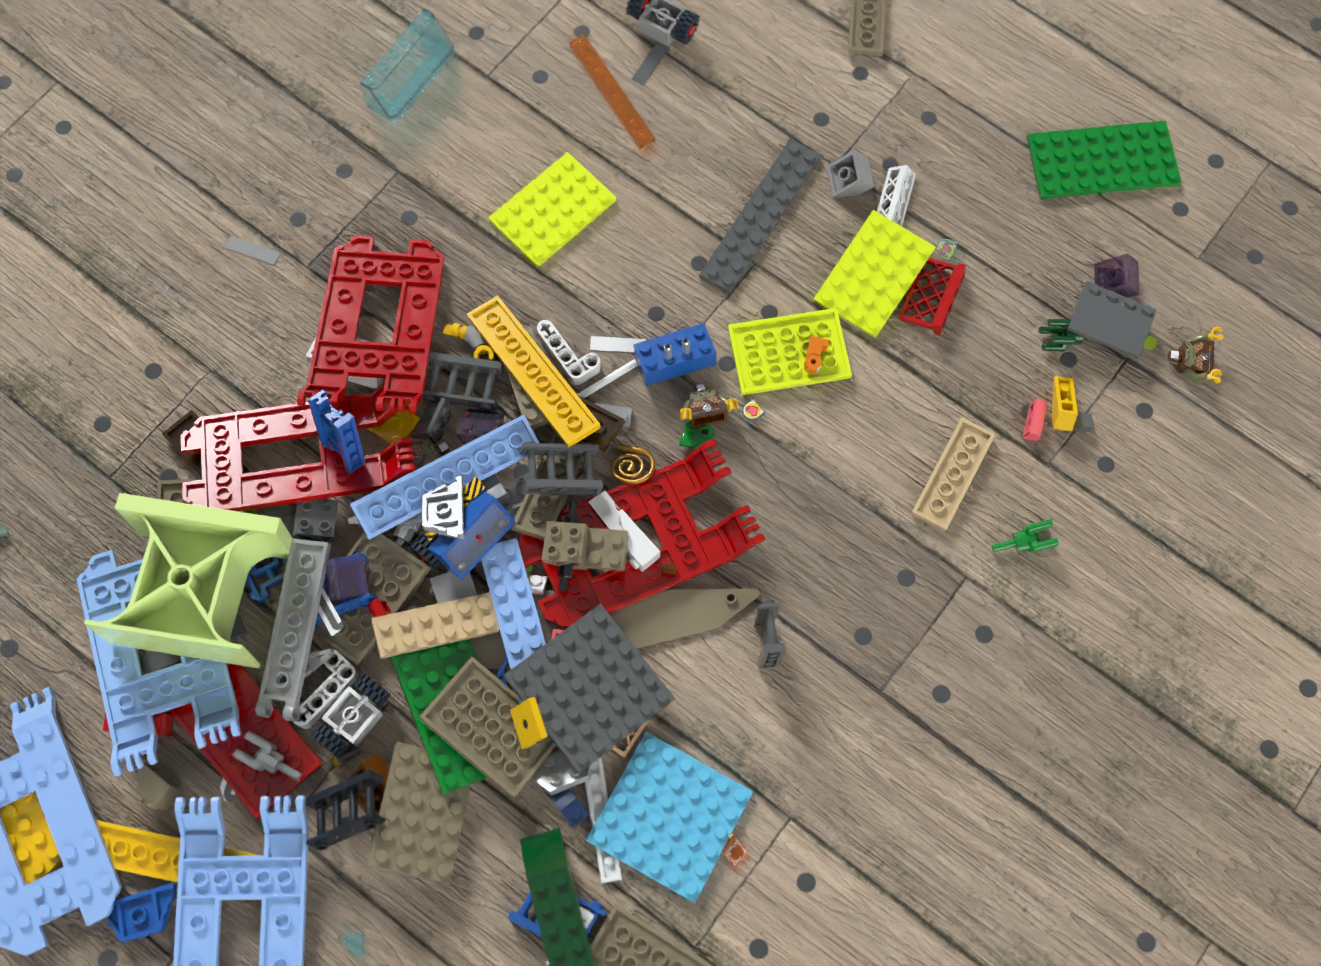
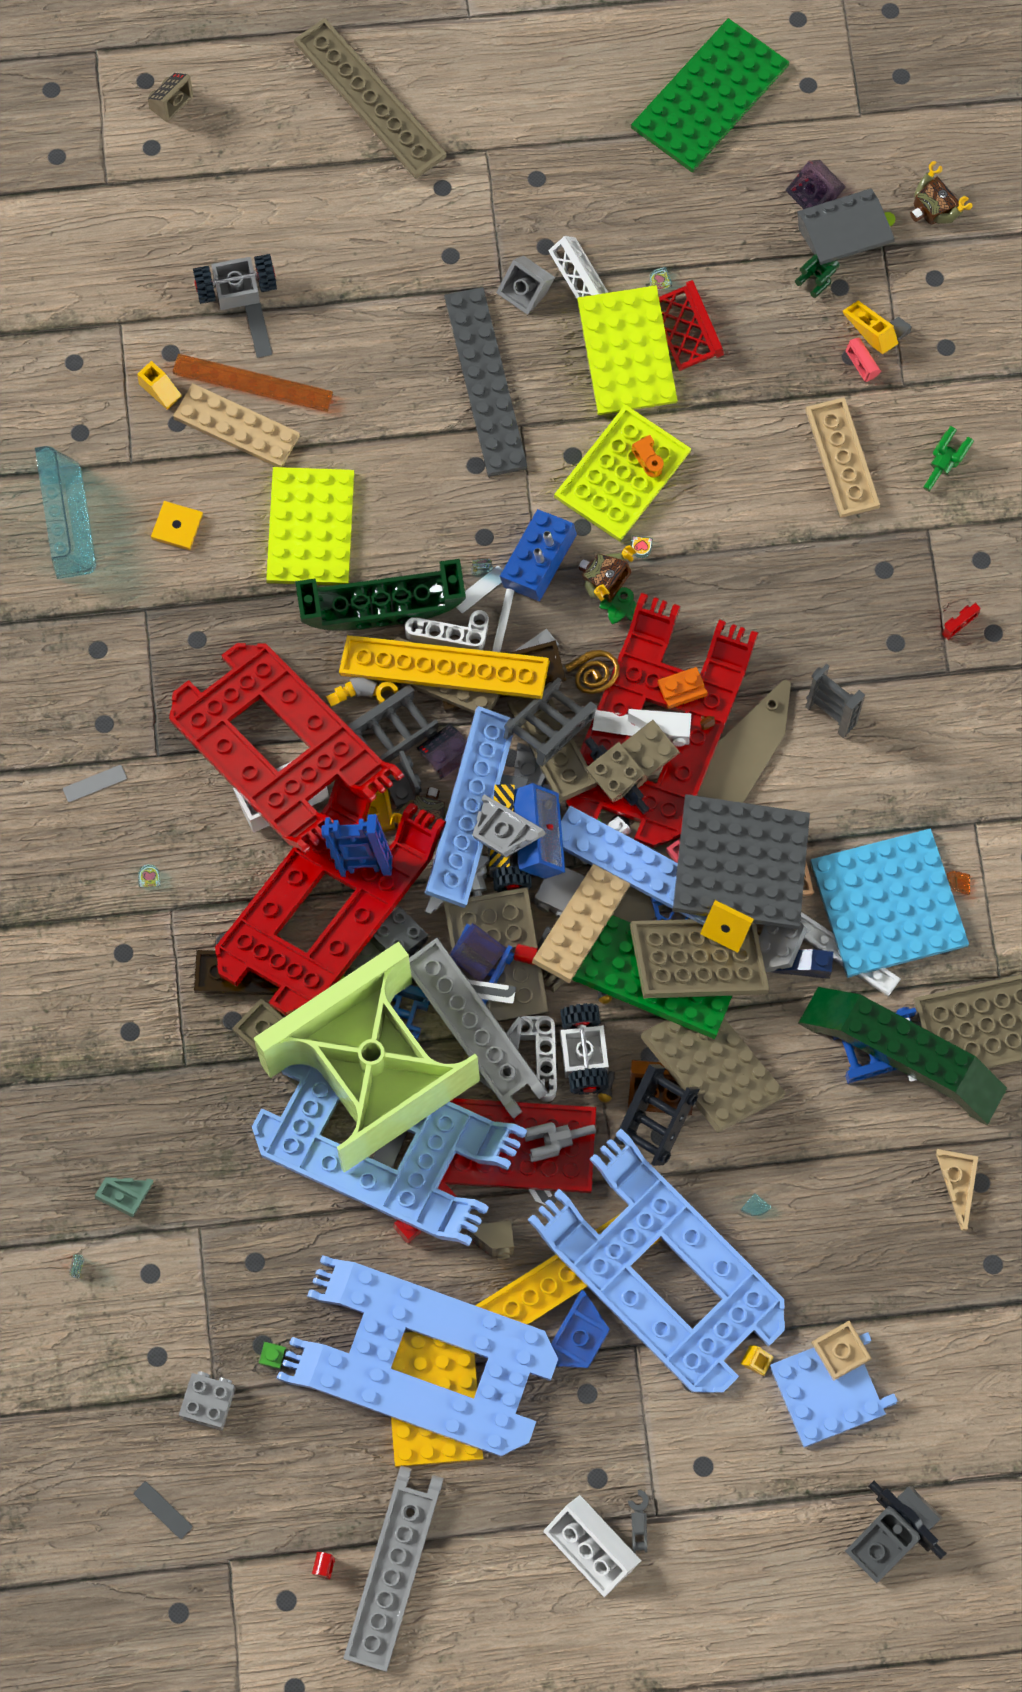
camera: 45 degrees left, 0 degrees up
none -> yellow slope [137,361,182,410]
none -> clear light blue tile [138,864,160,887]
none -> yellow tile [151,501,203,551]
none -> tan plate [173,383,300,467]
none -> dark green slope [295,559,466,631]
none -> clear light blue tile [471,559,493,575]
none -> orange plate [658,667,708,709]
none -> red plate [942,602,981,640]

